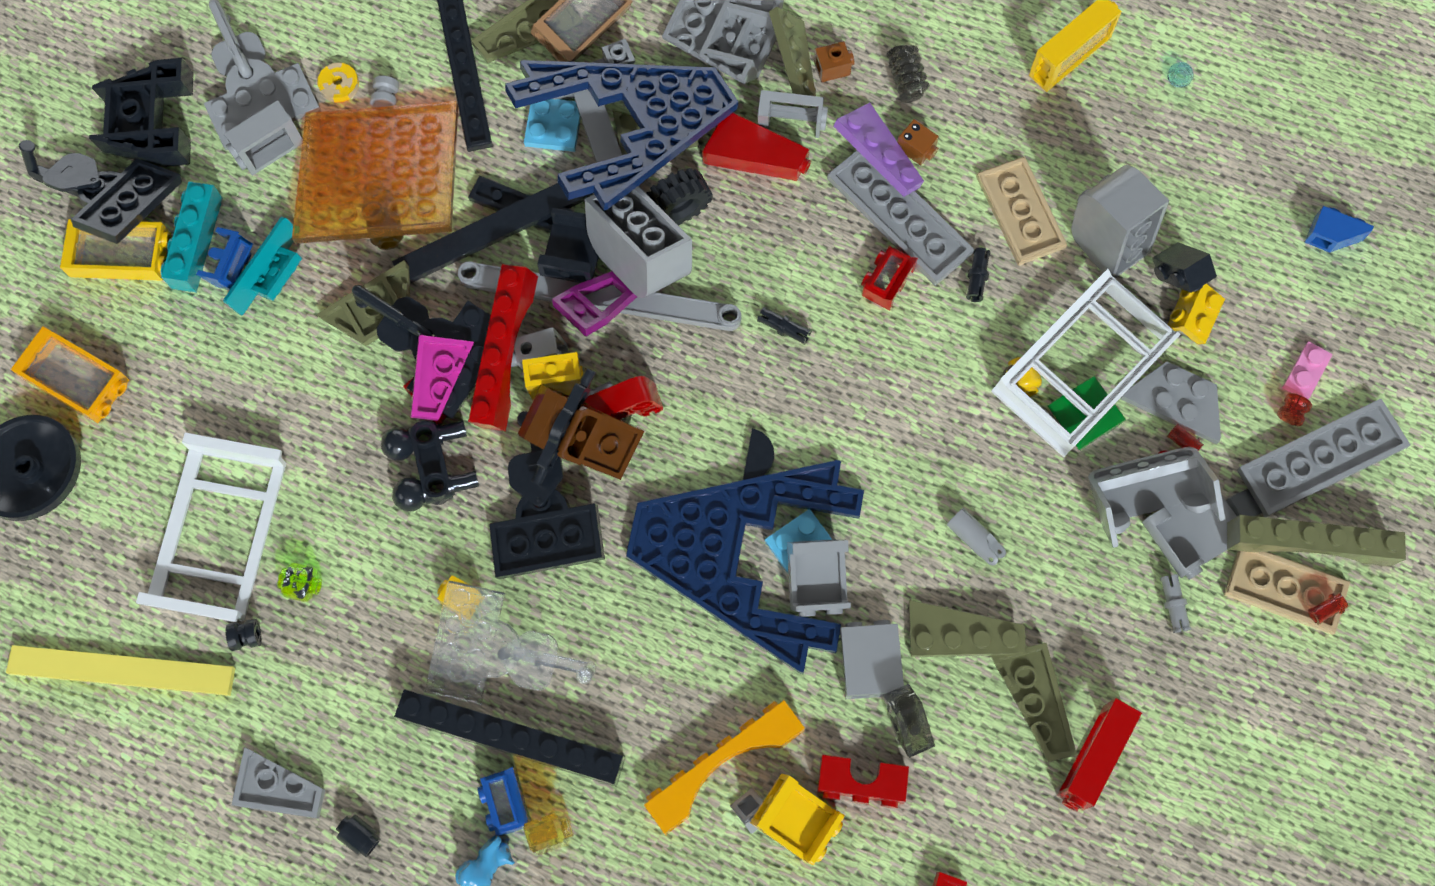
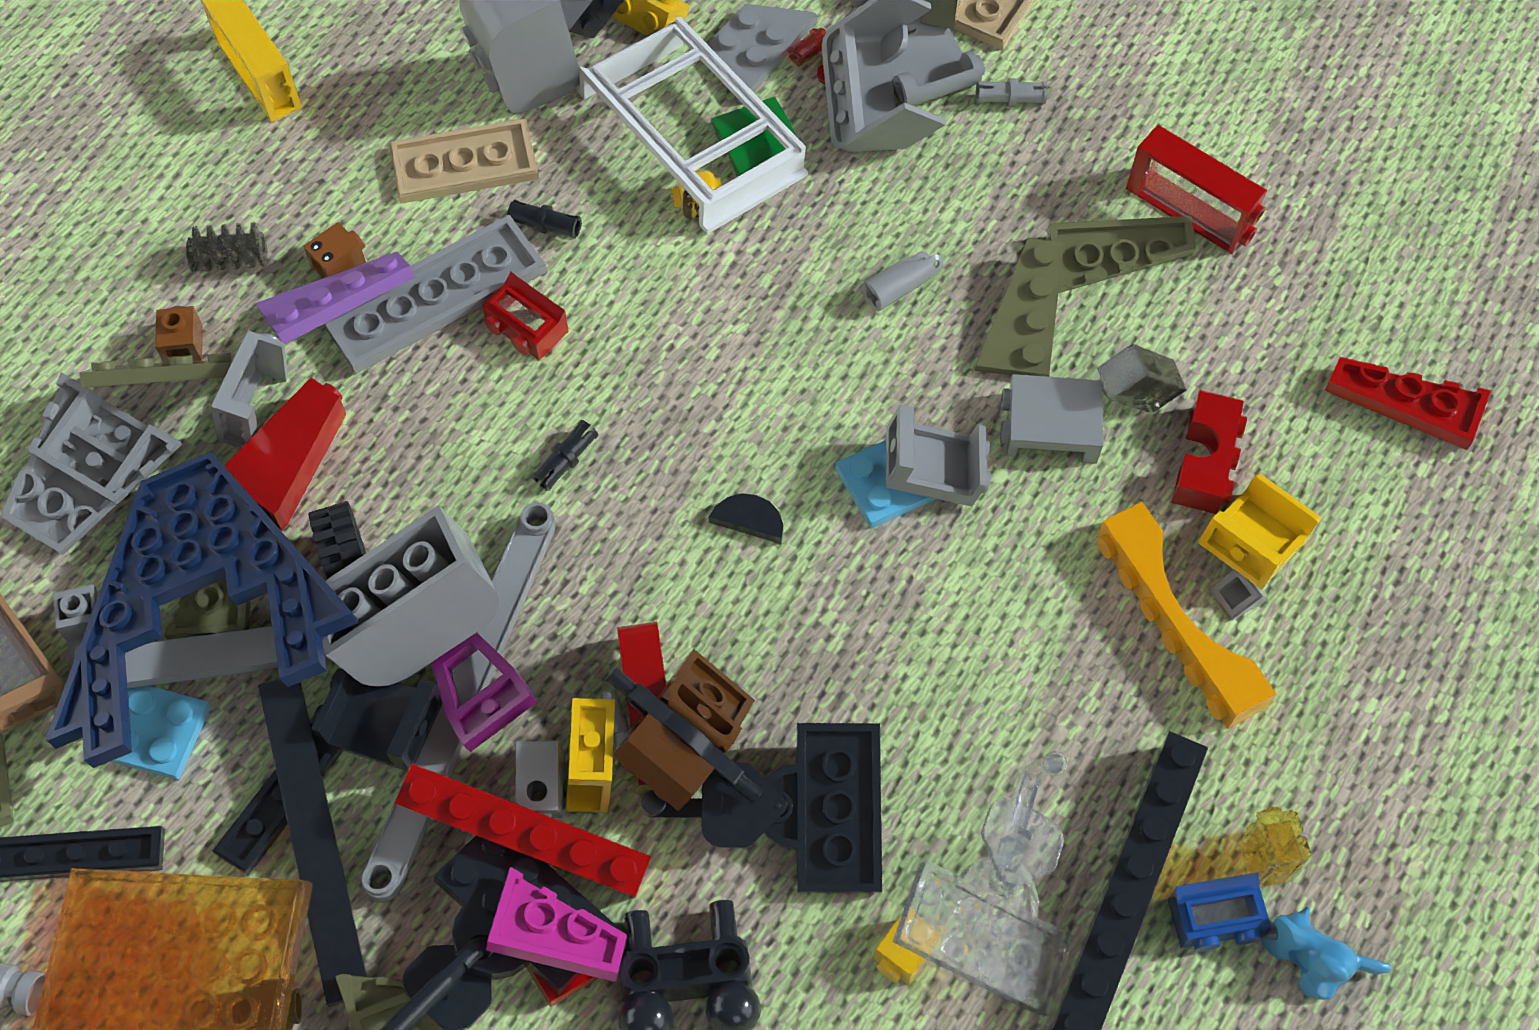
camera: 85 degrees left, 10 degrees down
dark blue wing [626,460,864,674] -> none

